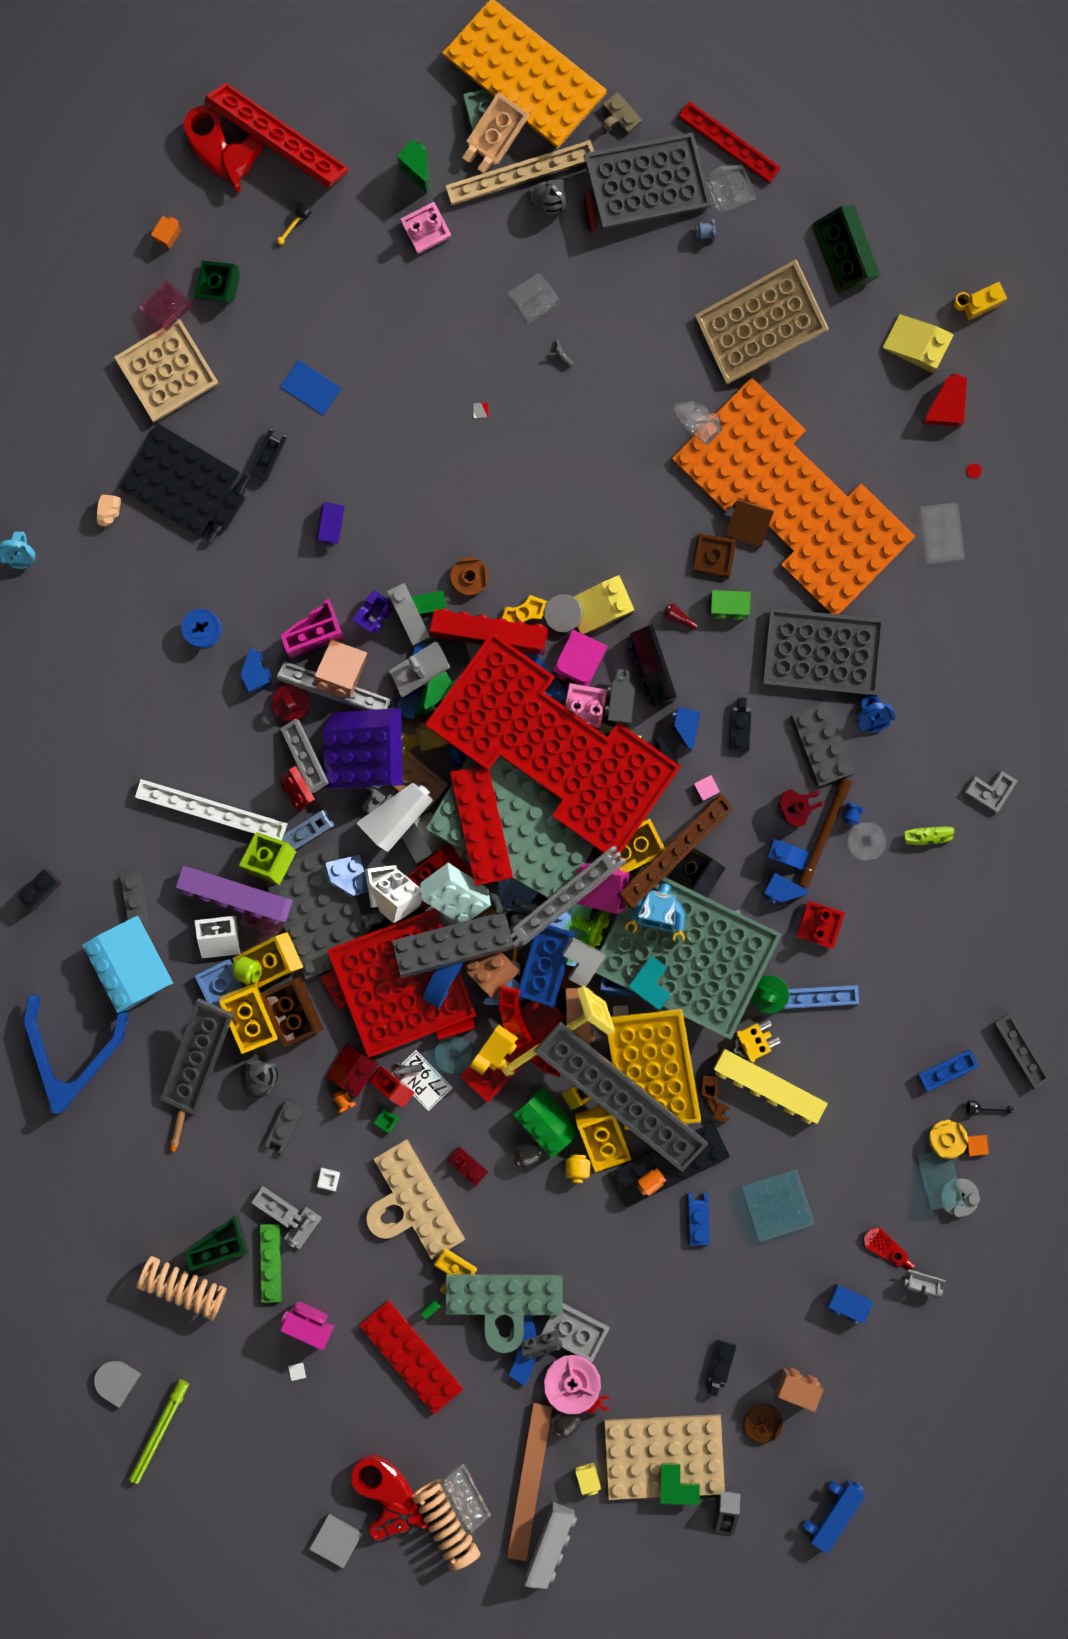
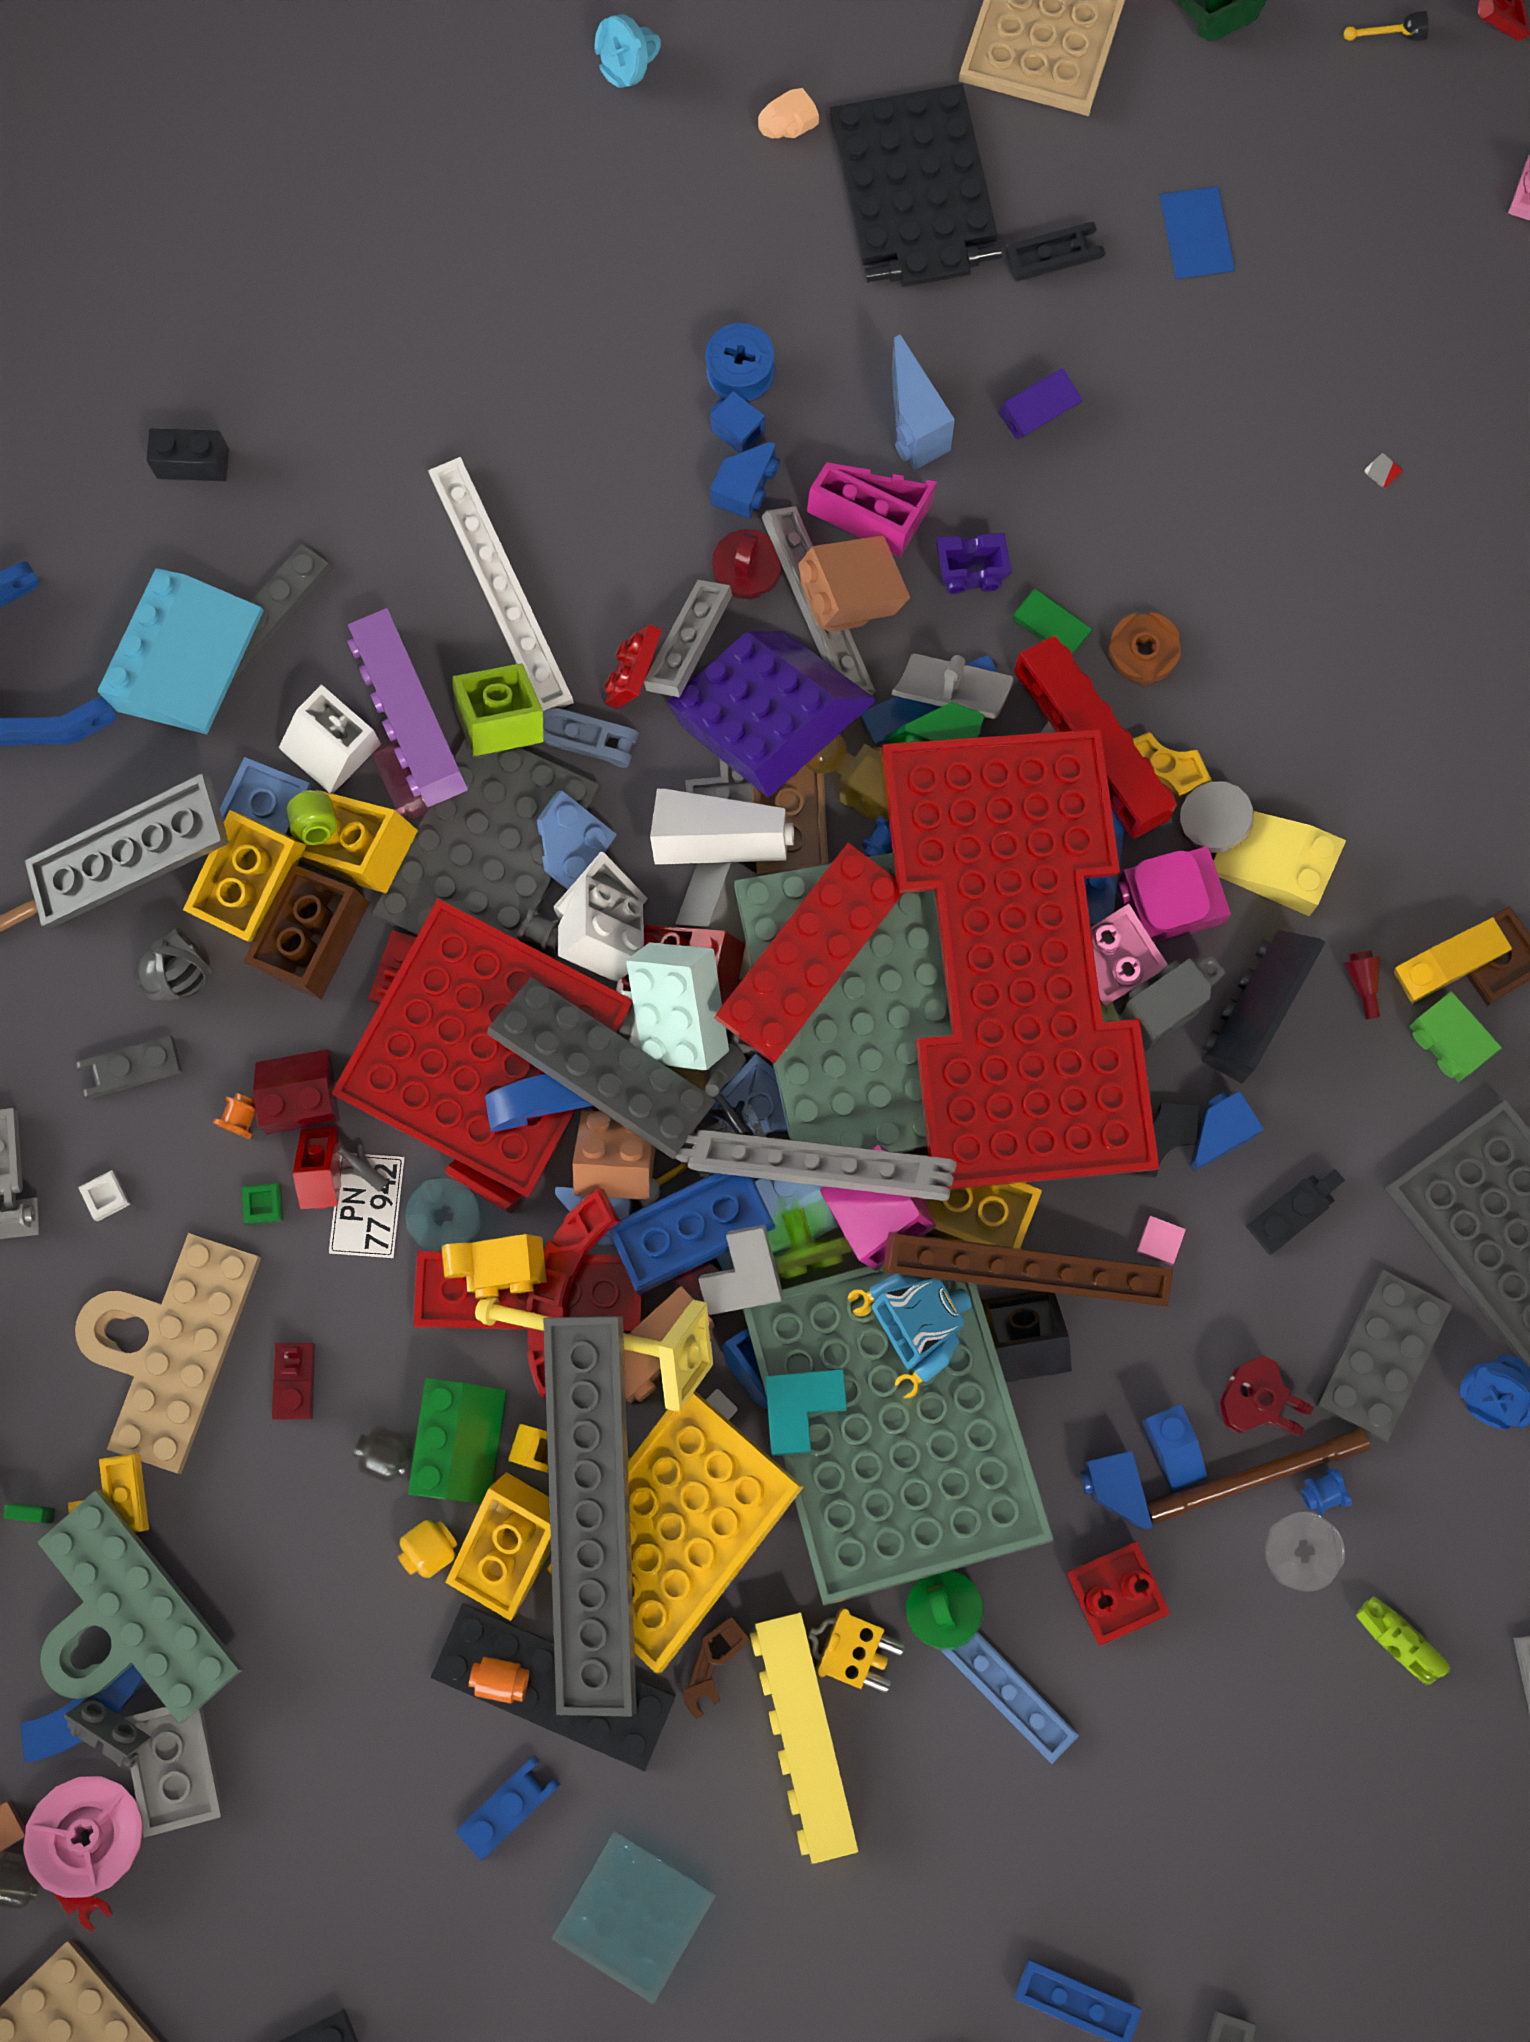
camera: 45 degrees right, 10 degrees down
light grey slope [387,583,430,645] -> none
none -> blue brick [710,391,766,453]
none -> medium blue slope [892,335,955,470]
none -> yellow slope [1394,917,1512,1004]

